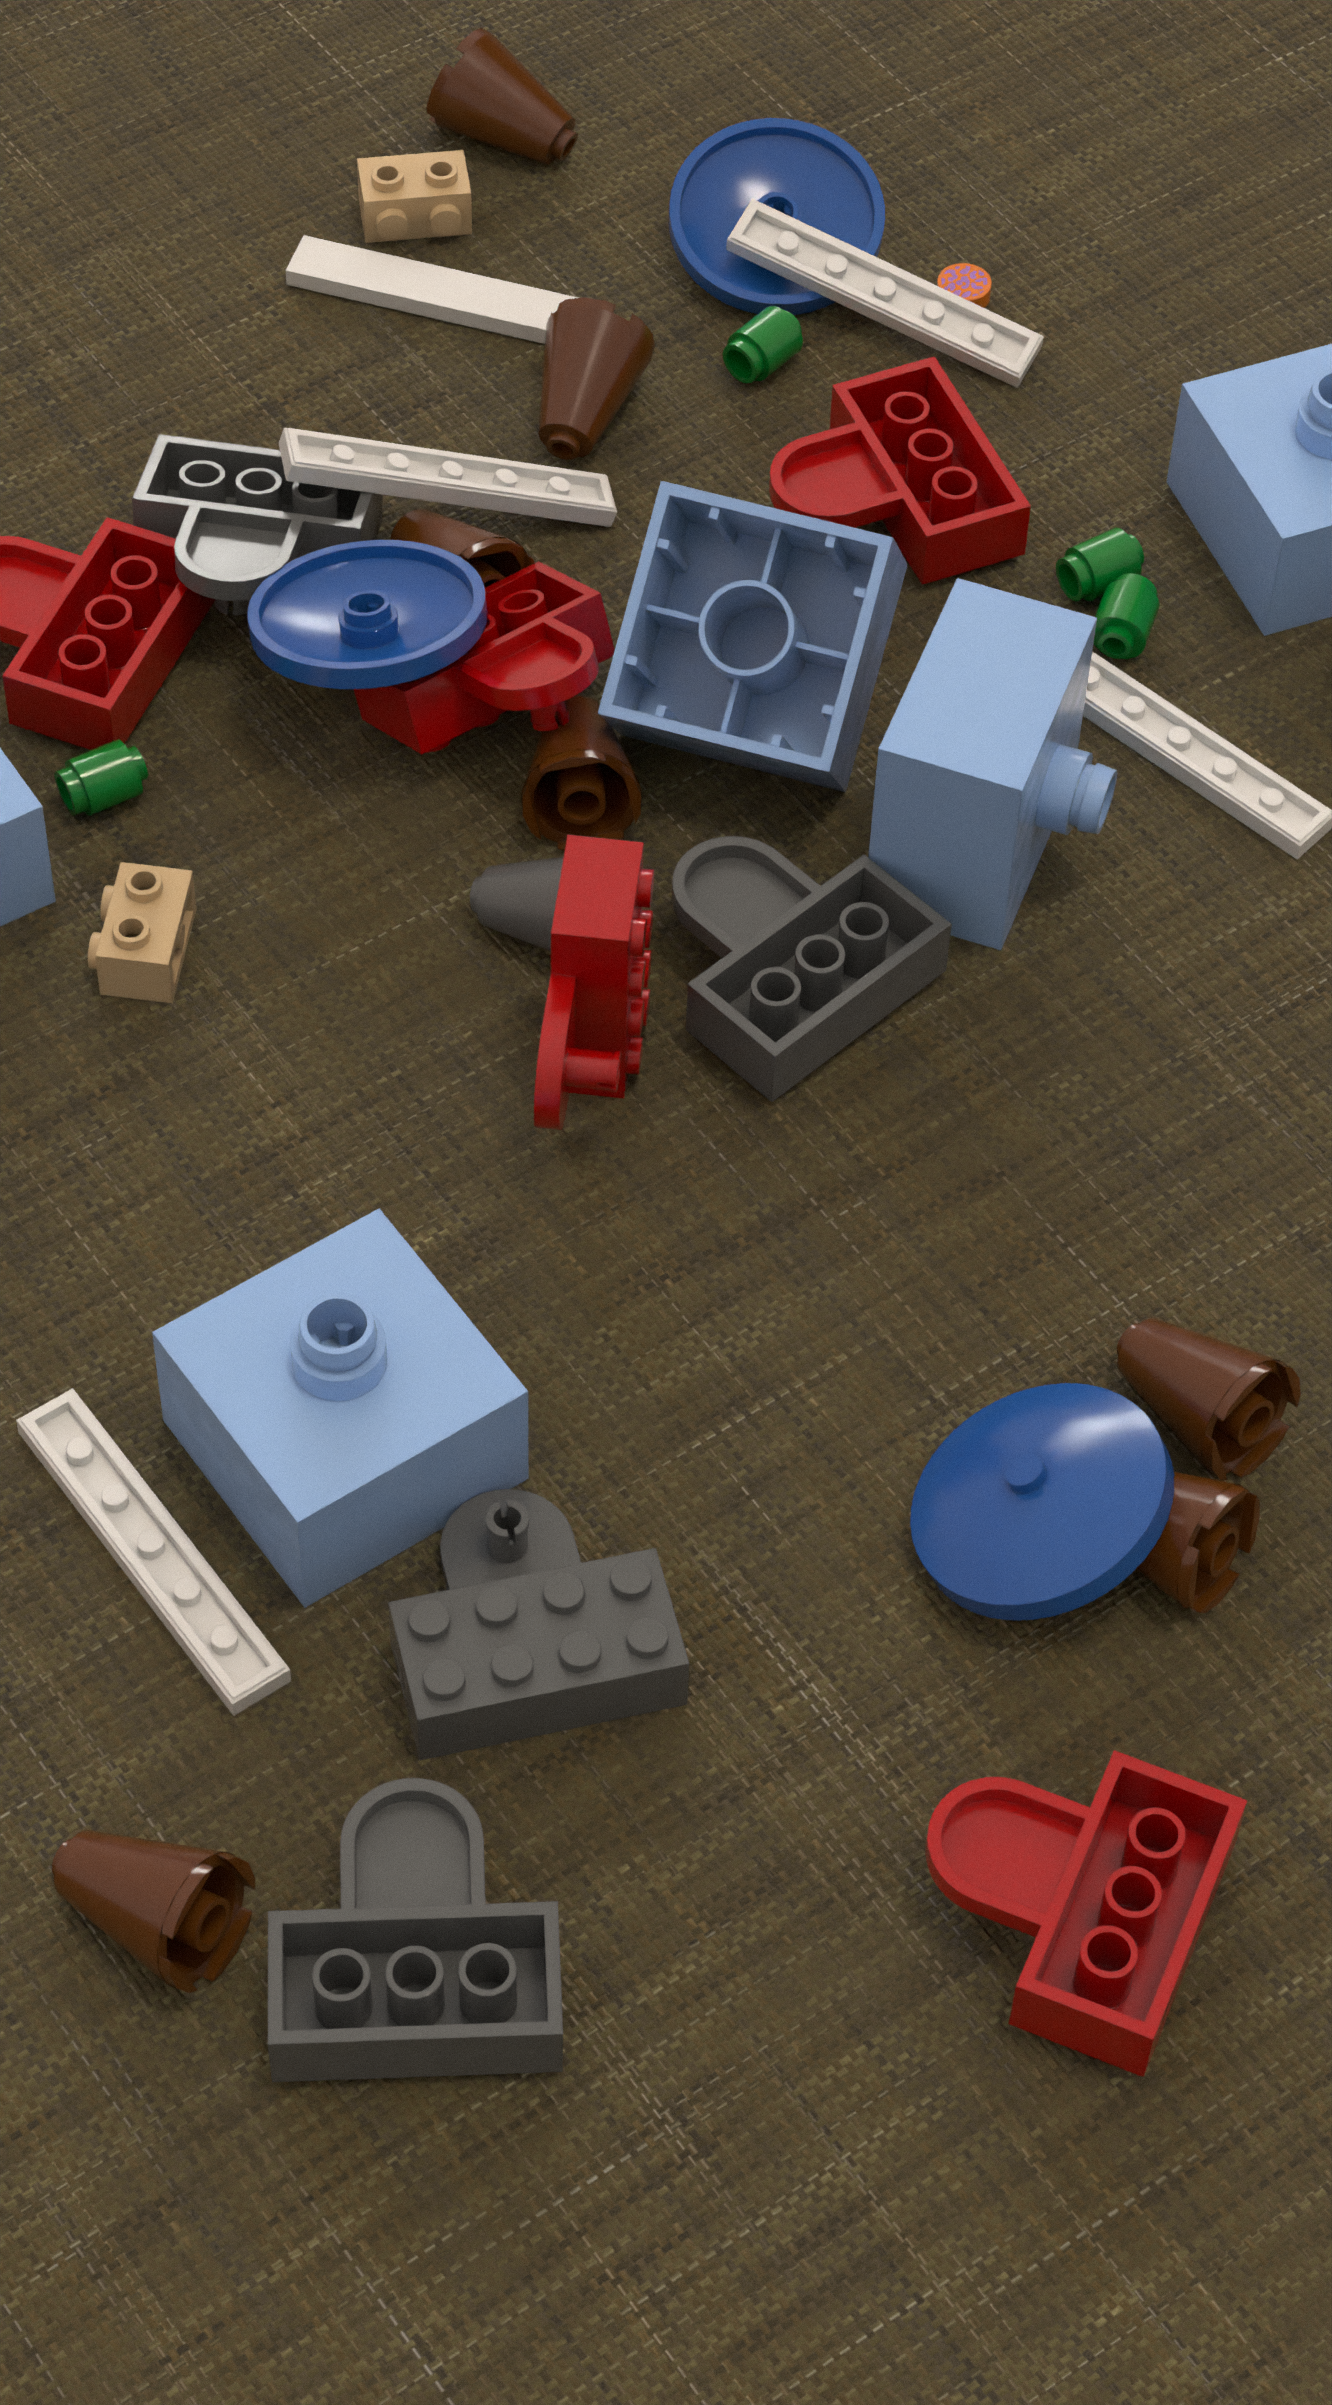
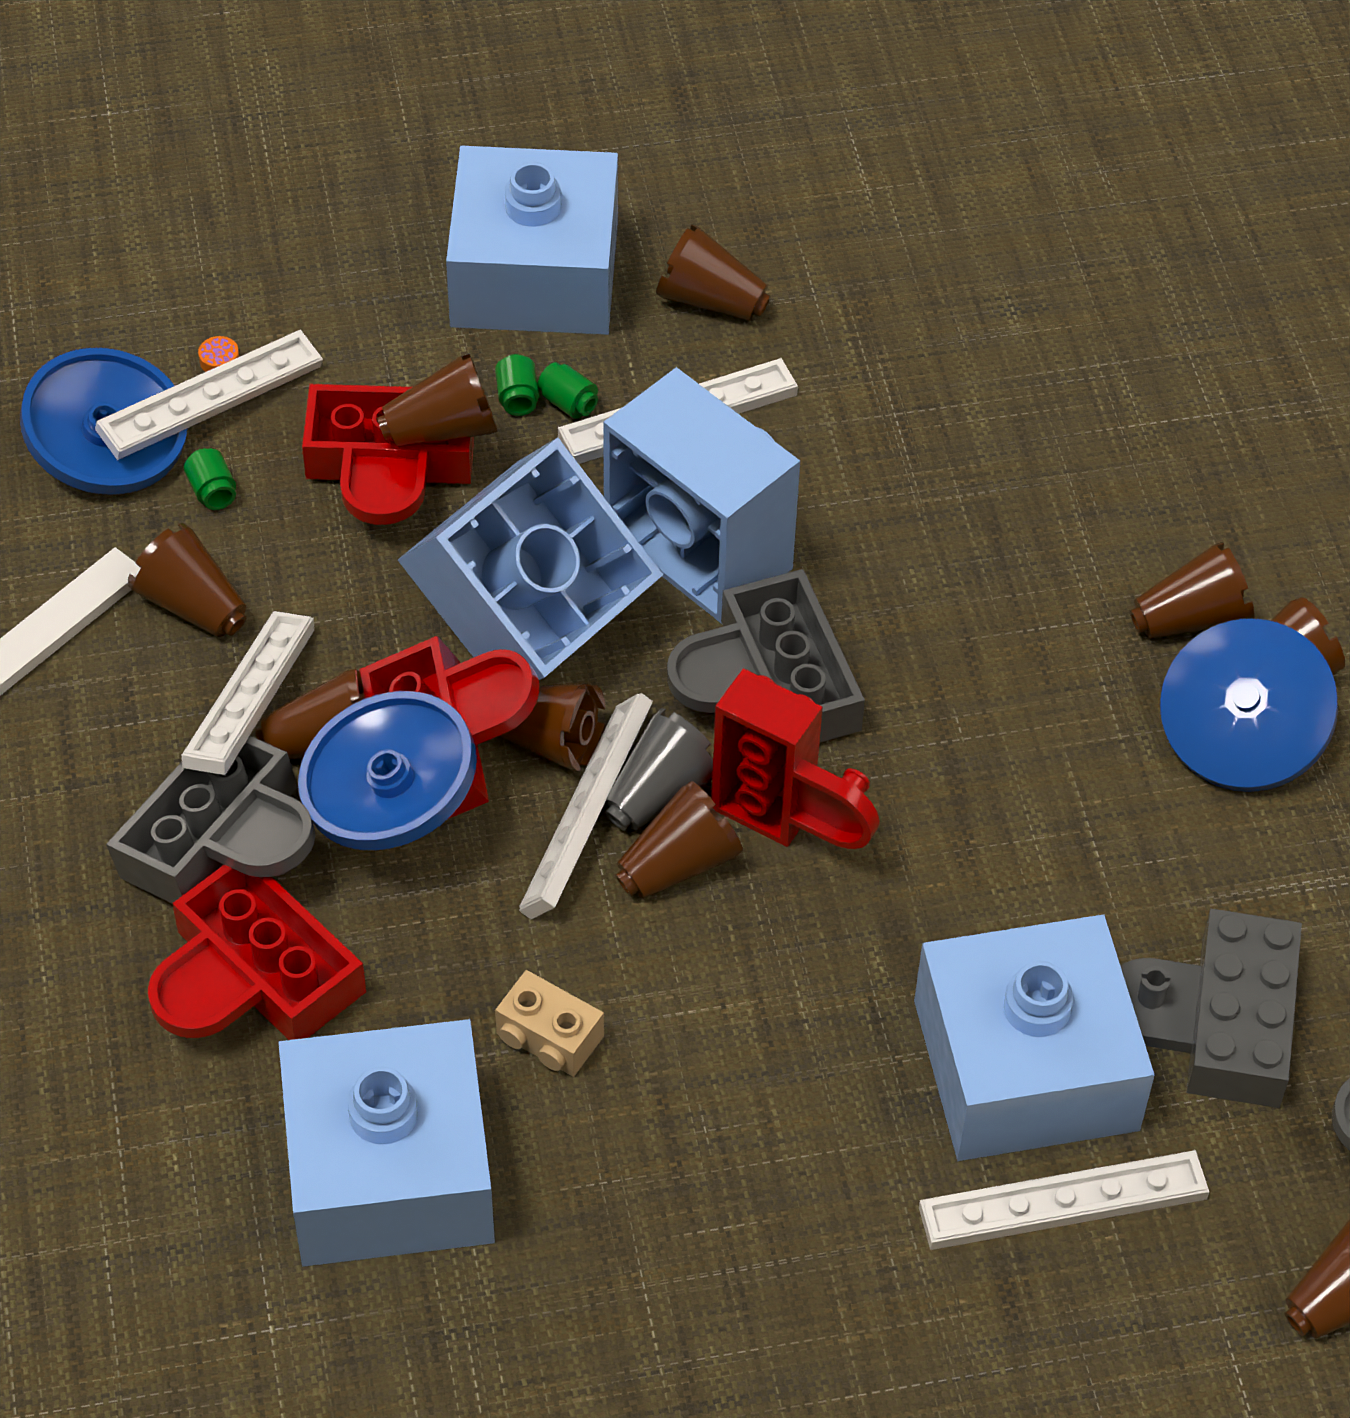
camera: 65 degrees left, 0 degrees up
green brick [54,739,148,816] -> none
none -> reddish brown cone [377,353,498,446]
none -> white tile [519,693,653,919]
none -> reddish brown cone [615,781,743,899]

